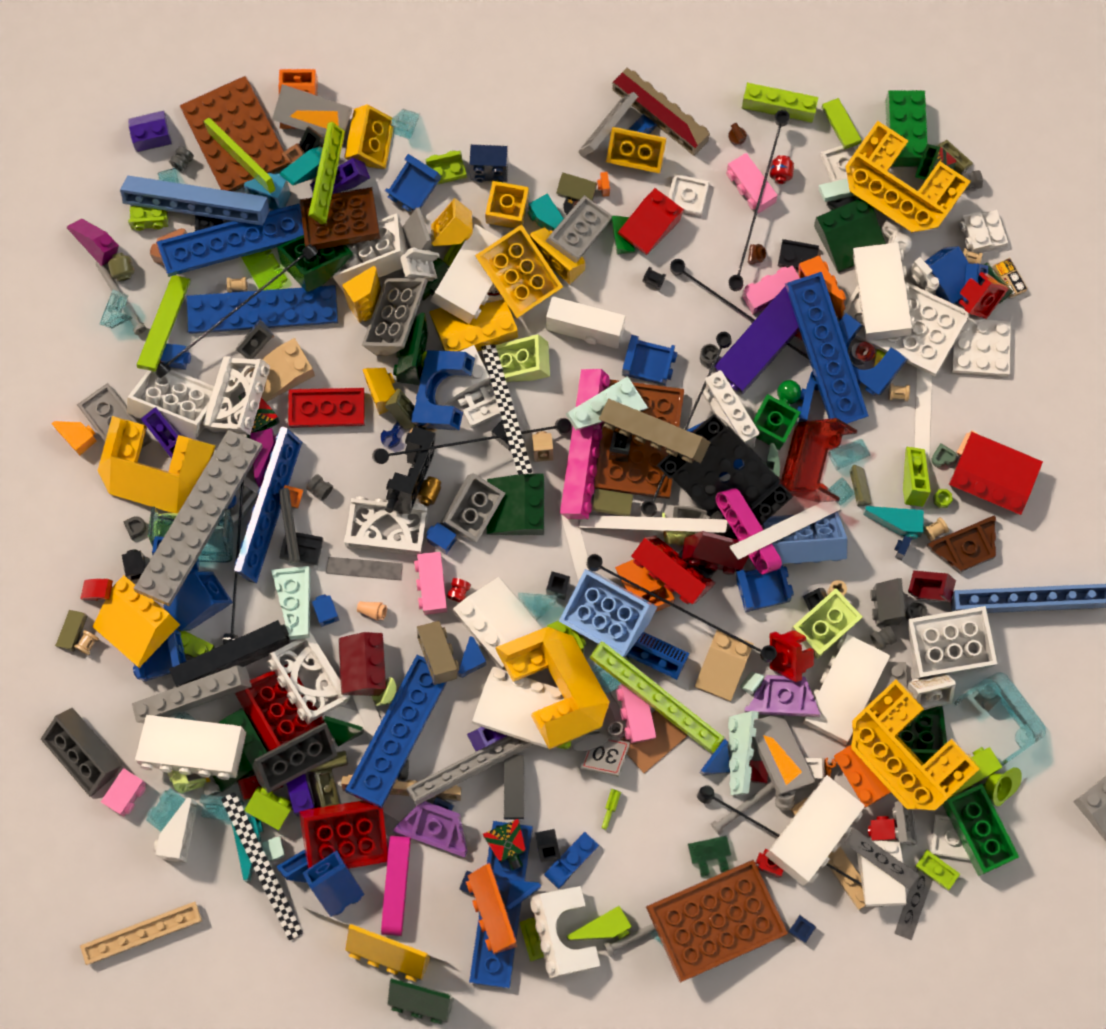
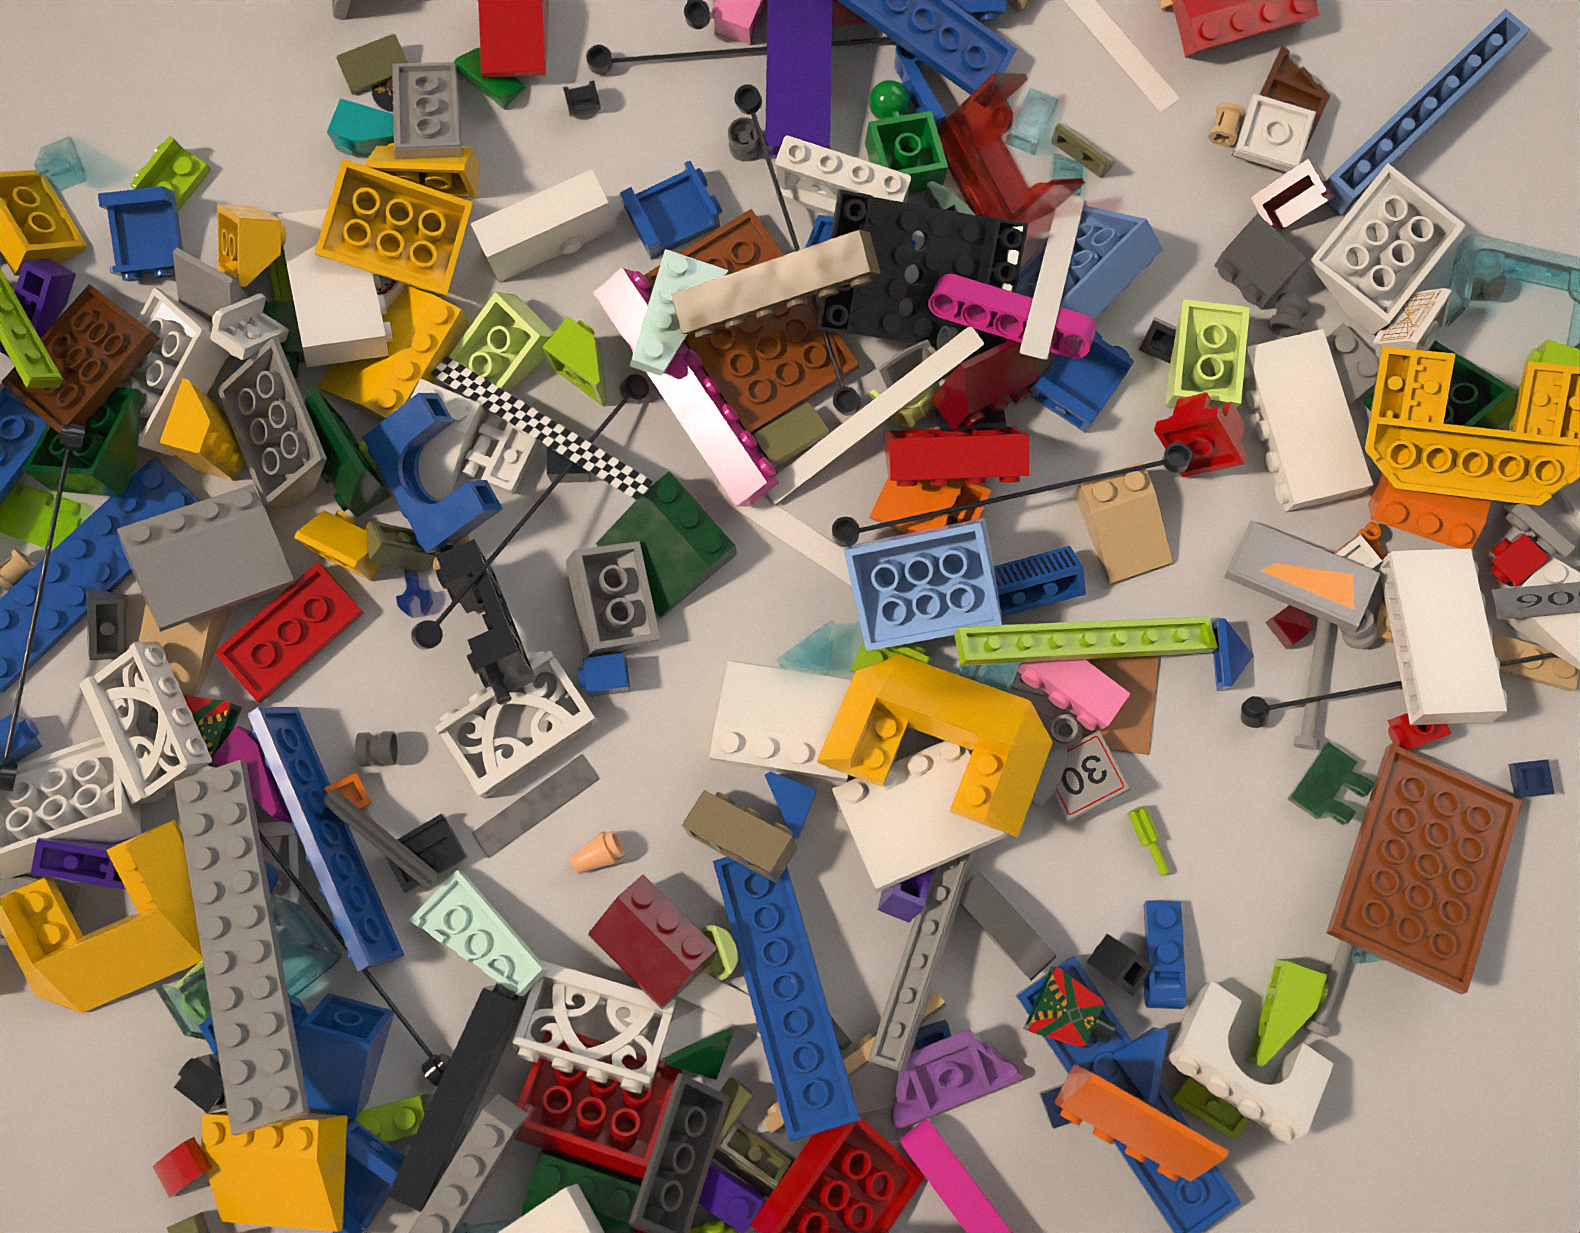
camera: 40 degrees left, 5 degrees up
dark grey tile [123,516,146,539] -> none
blue brick [312,595,340,627] -> none
bright pink brick [414,552,447,615] -> none
pearl gold brick [417,476,441,506] -> none
red wheel [447,578,471,603] -> none
dark blue brick [469,144,509,183] -> none
yellow brick [485,181,529,228] -> none
tan slope [532,431,553,462] -> none
black brick [546,571,570,600] -> none
orange plate [597,172,610,197] -> none
black slope [609,431,632,463] -> none
light aqua wing [728,711,758,796] -> none
light aqua slope [740,672,764,695] -> none
medium lavender wing [744,675,821,717] -> none
tan bush [827,580,847,596] -> none
teal slope [863,506,924,539] -> none
dark blue plate [894,536,912,560] -> none
lime slope [903,446,931,507] -> none
dark grey wheel [905,601,927,621] -> none
sand green tile [931,443,957,467] -> none
lime tile [933,489,953,508] -> none
none -> light grey slope [117,484,295,632]
none -> lime slope [542,316,608,407]
none -> white tile [1233,93,1316,172]

